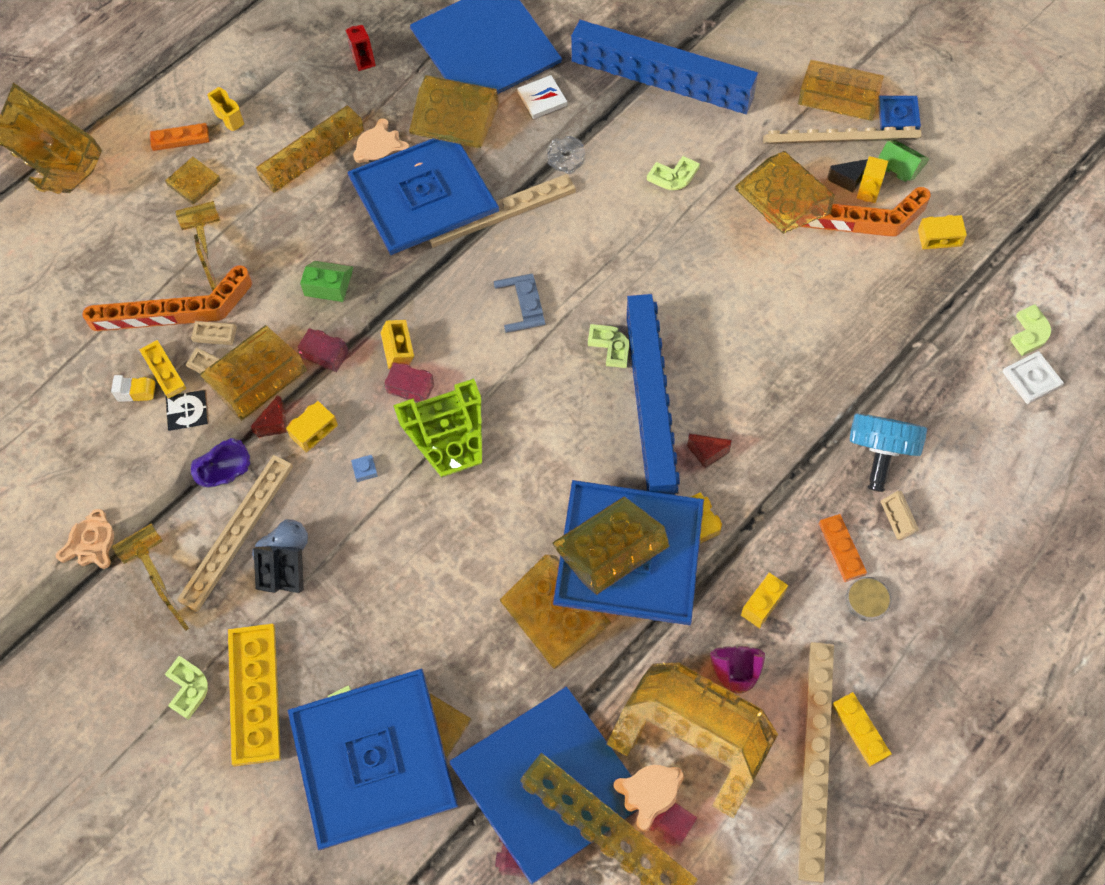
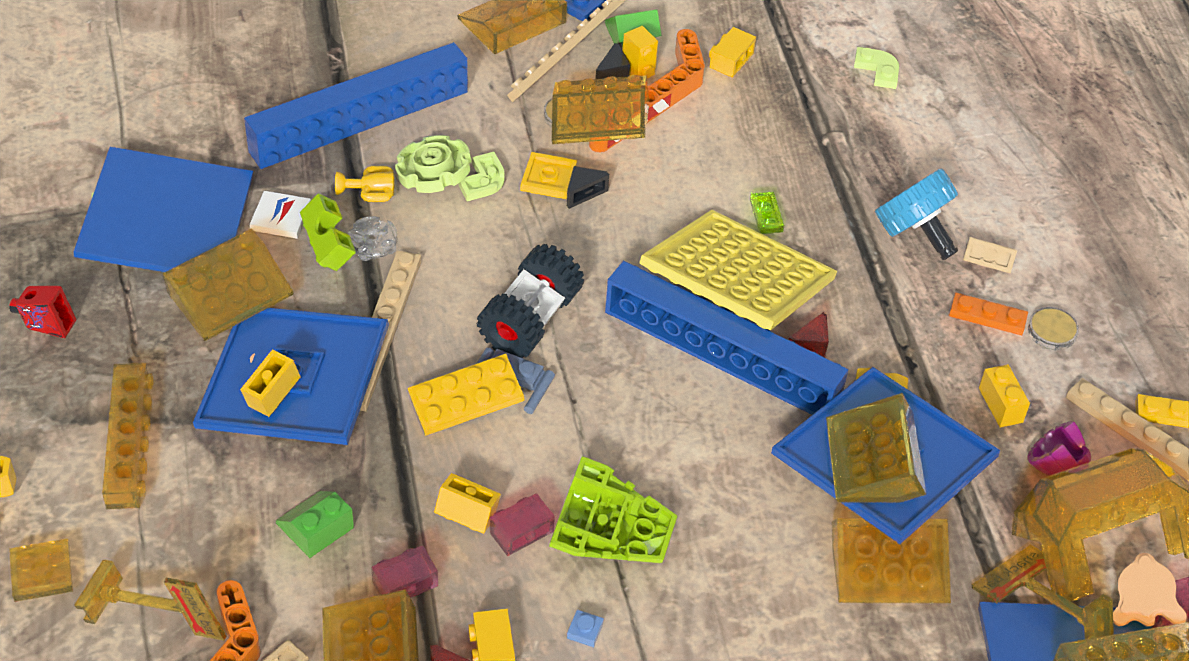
camera: 60 degrees left, 15 degrees down
light nougat tile [353,118,409,163] -> none
yellowish green plate [588,324,629,368] -> none
white tile [1002,351,1064,404] -> none
none -> yellow brick [240,349,300,417]
none -> lime arch [300,193,356,271]
none -> yellow piece [335,166,394,202]
none -> yellowish green piece [395,135,472,193]
none -> yellow plate [407,354,525,436]
none -> black plate [476,244,584,358]
none -> yellow plate [520,152,577,199]
none -> black slope [566,166,610,209]
none -> light yellow plate [640,210,837,330]
none -> clear neon green plate [750,192,784,234]
none -> clear yellow piece [972,545,1114,657]

